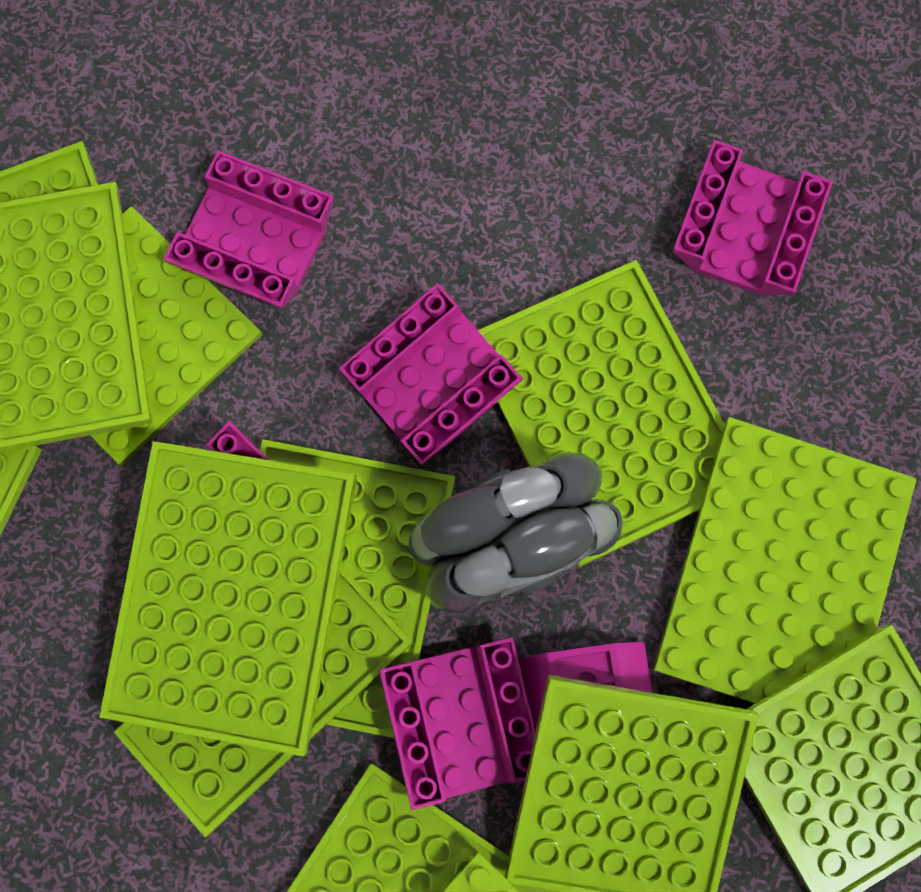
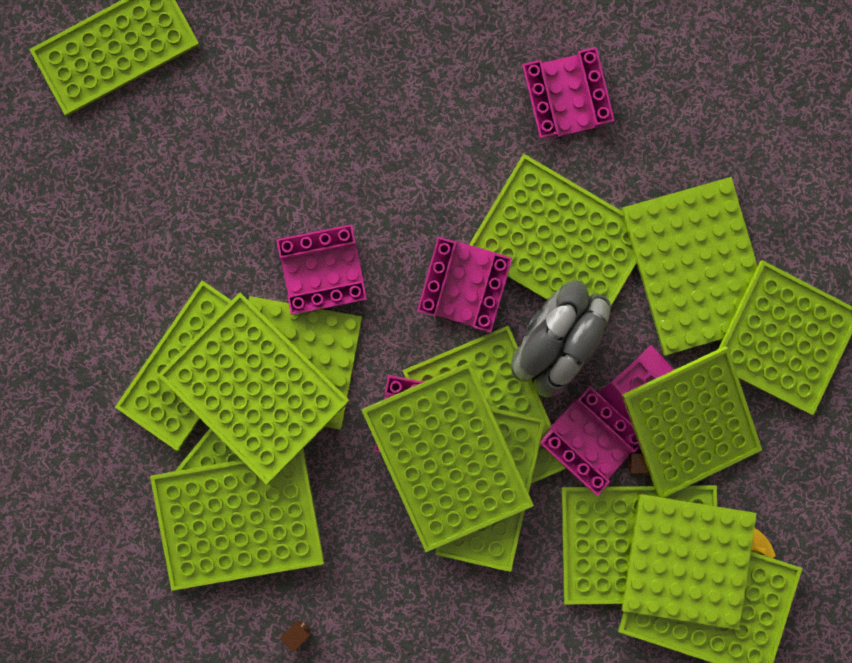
camera: 30 degrees left, 10 degrees up
none -> reddish brown brick [629,453,649,473]

